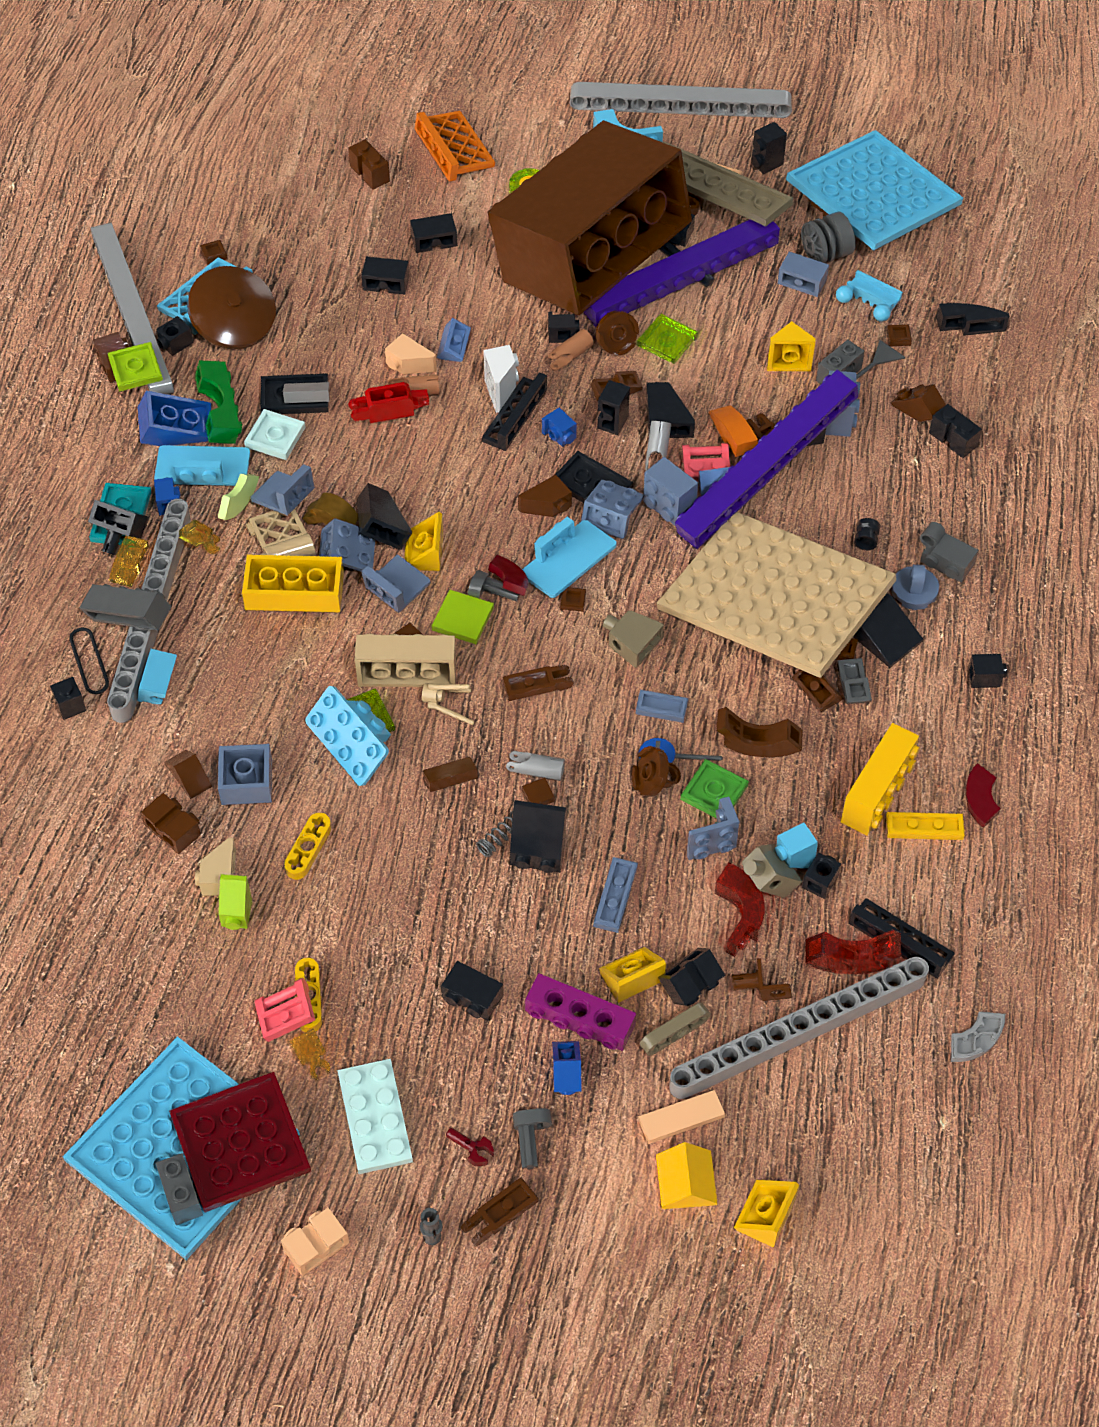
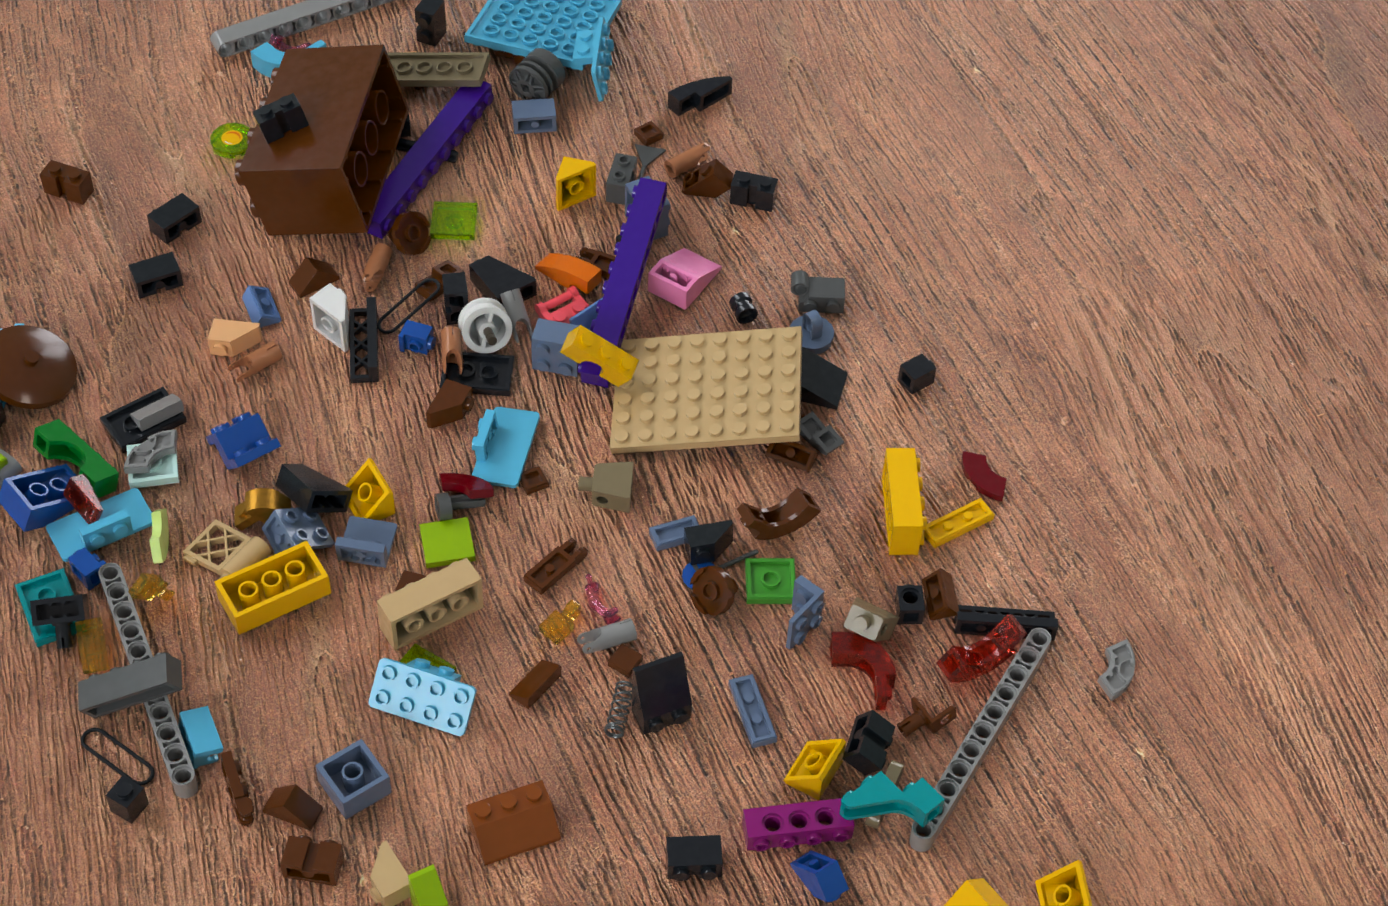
camera: 35 degrees left, 5 degrees down
sand blue bracket [251,464,315,516] -> none
yellow beam [284,813,331,880] -> none
red hinge [348,382,429,423] -> none
orange fence [415,110,495,182] -> none
tan plant [422,683,474,725] -> none
black brick [548,311,580,343] -> none
sand blue bracket [581,480,644,539] -> none
light nougat tile [638,1090,725,1144] -> none
medium azure slope [775,822,818,869] -> none
medium azure gear [836,270,903,322] -> none
none -> clear red slope [63,473,103,524]
none -> light grey tile [123,429,178,474]
none -> blue bracket [206,412,281,470]
none -> reddish brown hinge [221,751,254,826]
none -> black brick [252,93,309,144]
none -> clear pink piece [269,34,312,52]
none -> reddish brown slope [289,257,340,298]
none -> black piece [377,278,441,334]
none -> nougat piece [441,326,463,375]
none -> white wheel [458,298,512,354]
none -> dark orange slope [466,780,561,866]
none -> clear yellow plate [539,599,581,645]
none -> yellow arch [560,325,639,387]
none -> medium azure bracket [573,17,614,102]
none -> clear pink piece [585,574,621,625]
none -> bright pink slope [648,248,722,310]
none -> nougat piece [664,143,710,178]
none -> black slope [684,520,733,565]
none -> teal arch [839,771,945,828]
none -> reddish brown slope [921,568,959,621]

